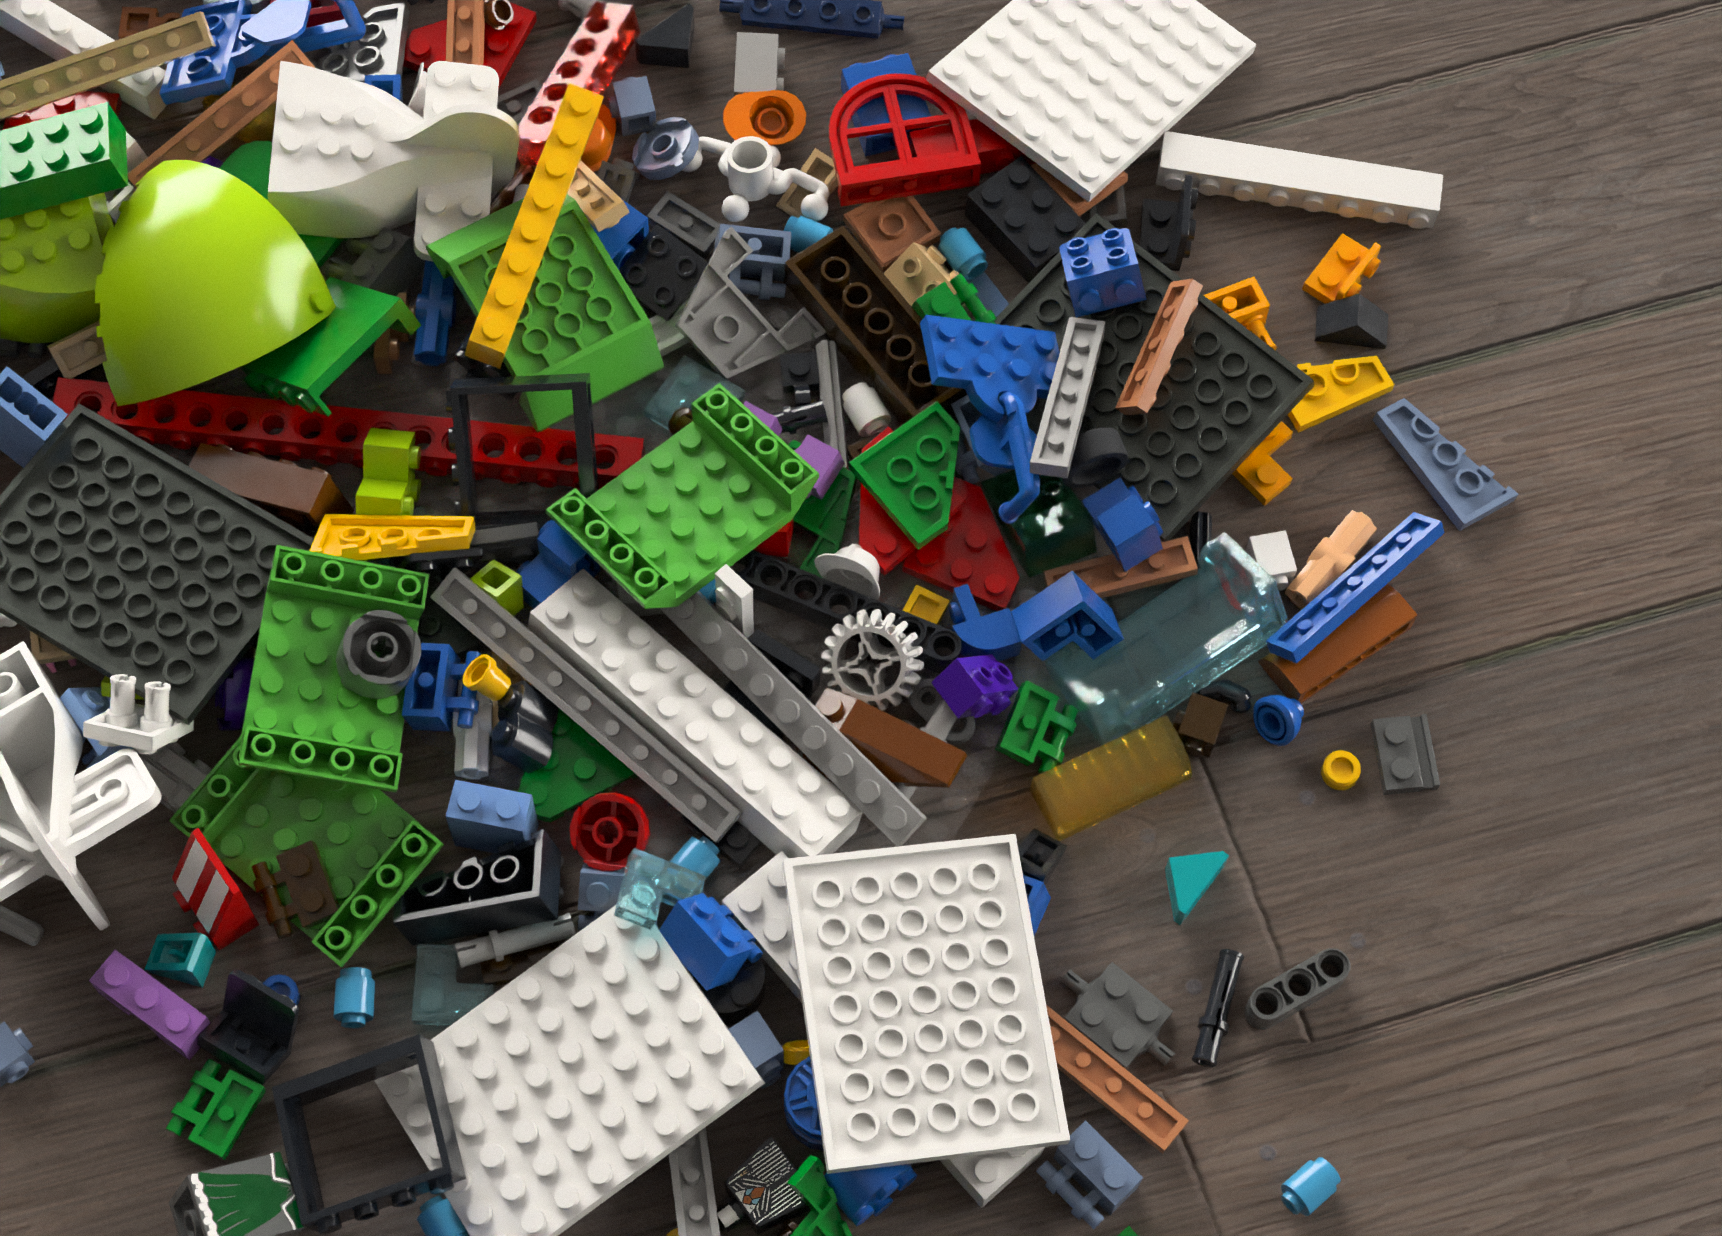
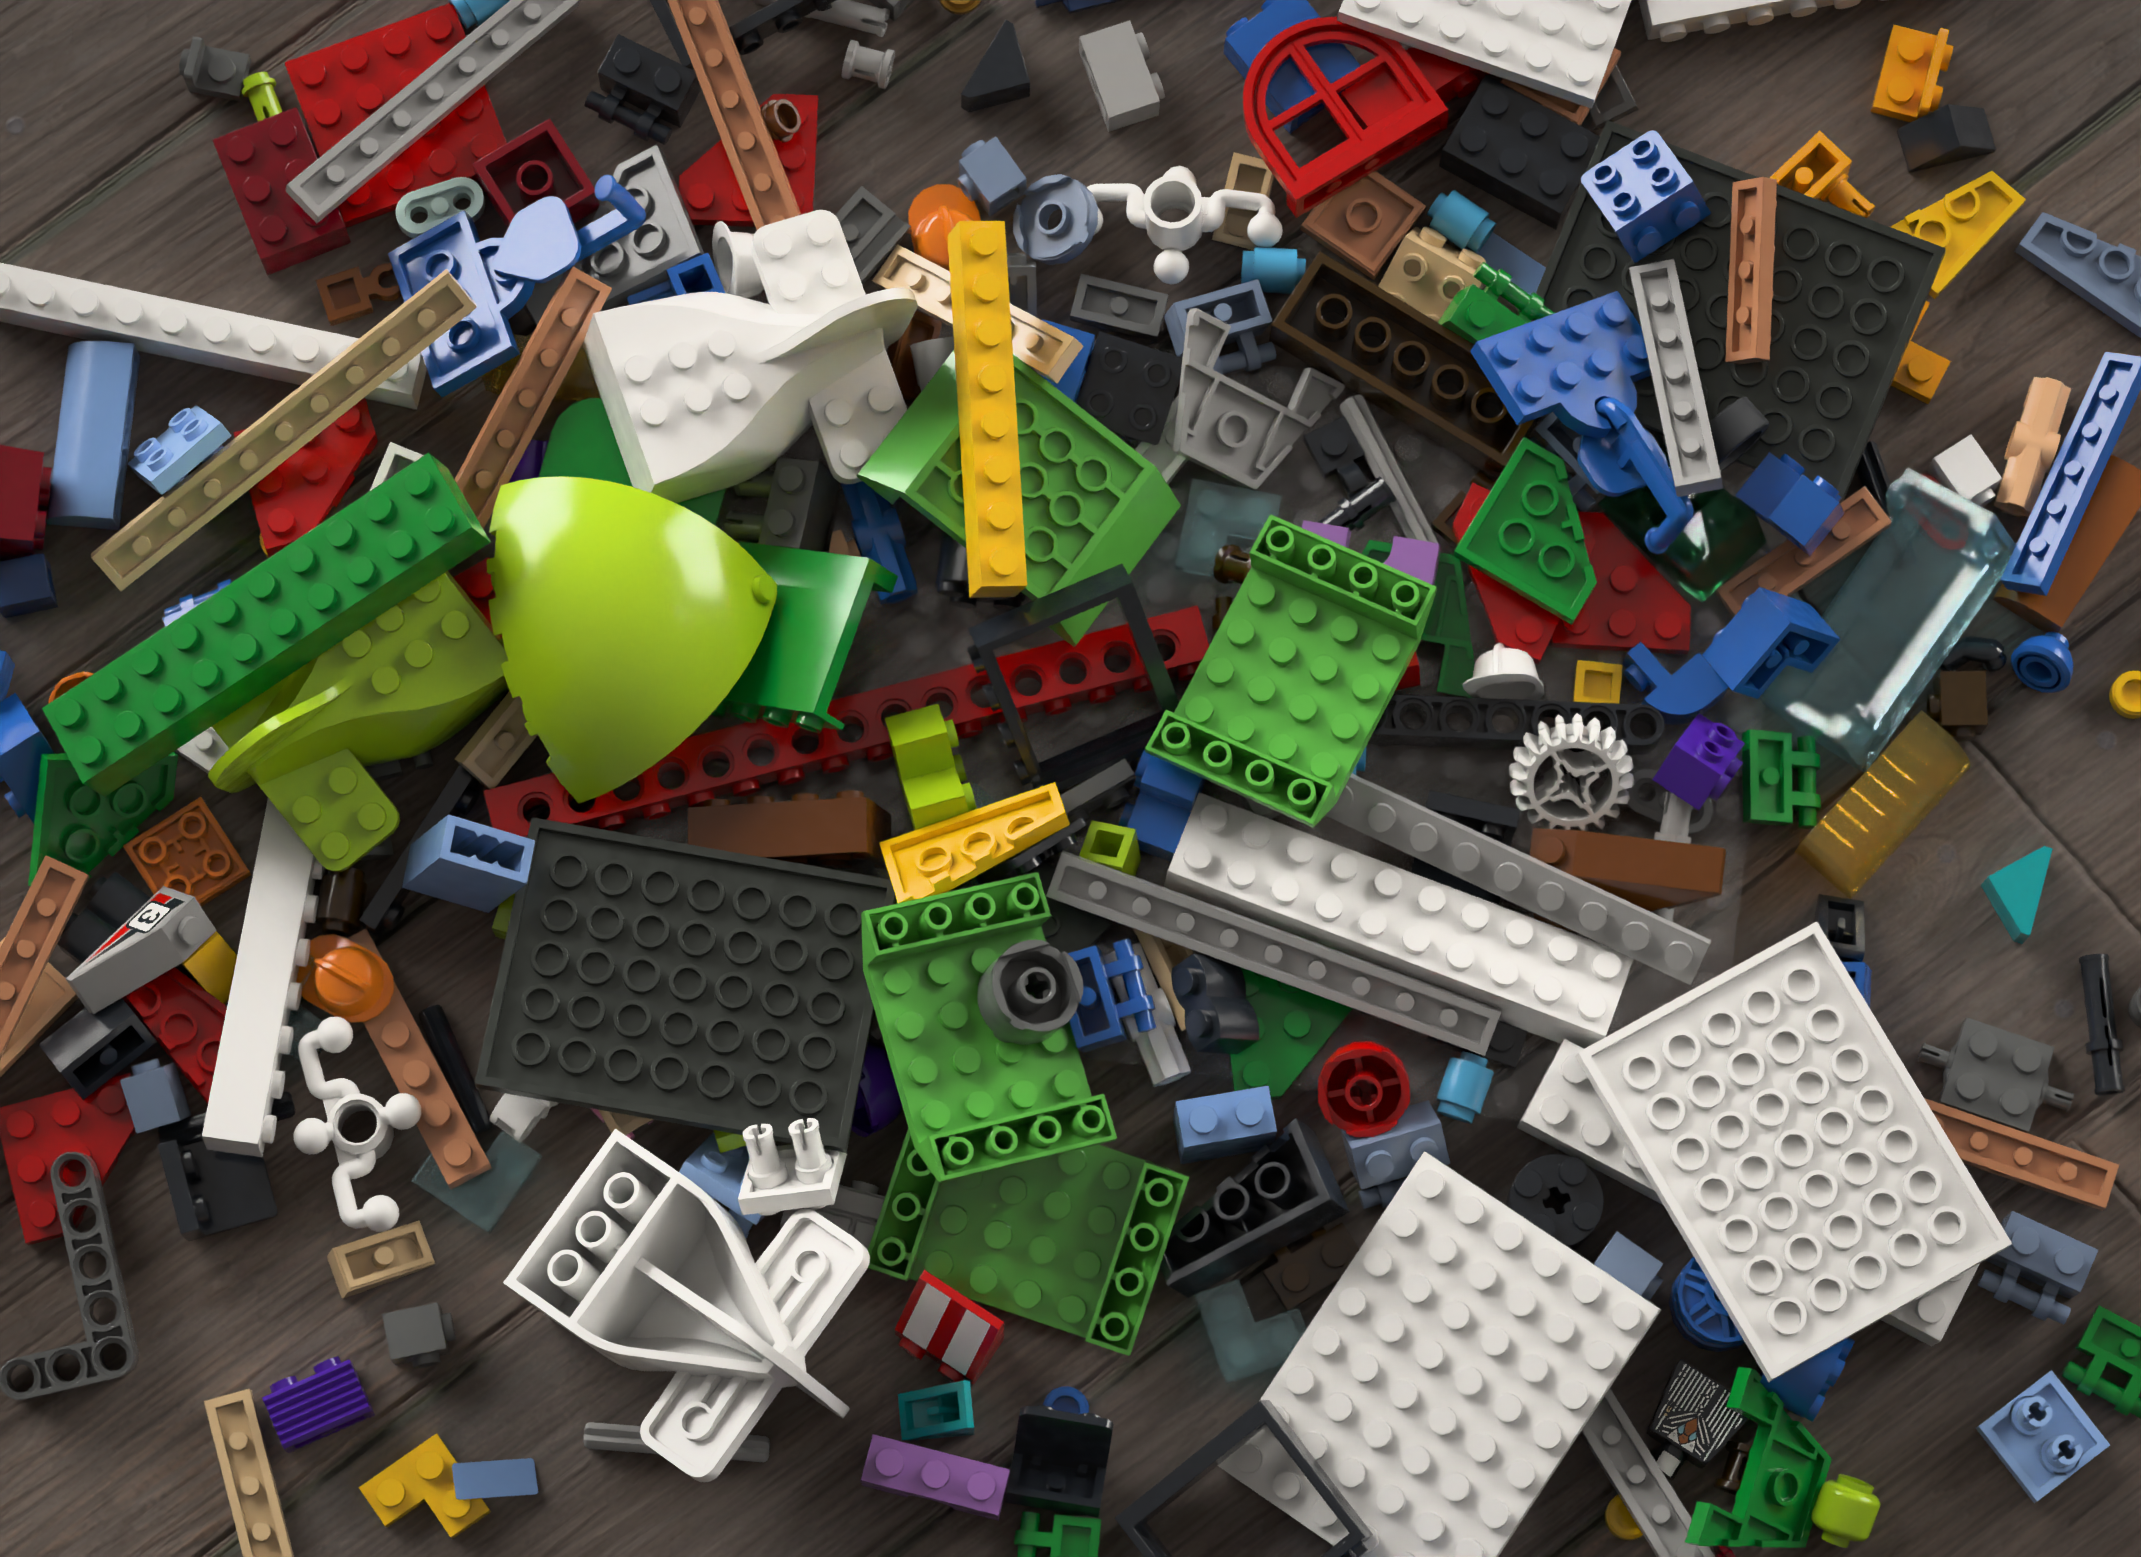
camera: 20 degrees left, 10 degrees up
dark brown plate [252,840,340,939] -> none
dark azure brick [334,967,375,1028] -> none
light grey pin [454,913,575,968] -> none
yellow piece [462,654,511,701] -> none
clear red brick [517,1,641,166] -> none
clear light blue plate [614,848,706,930] -> none
blue brick [659,893,763,990] -> none
white plate [715,564,754,638] -> none
orange piece [723,90,806,146] -> none
yellow tile [782,1040,810,1065] -> none
white brick [842,382,891,437] -> none
black bracket [1139,174,1198,271] -> none

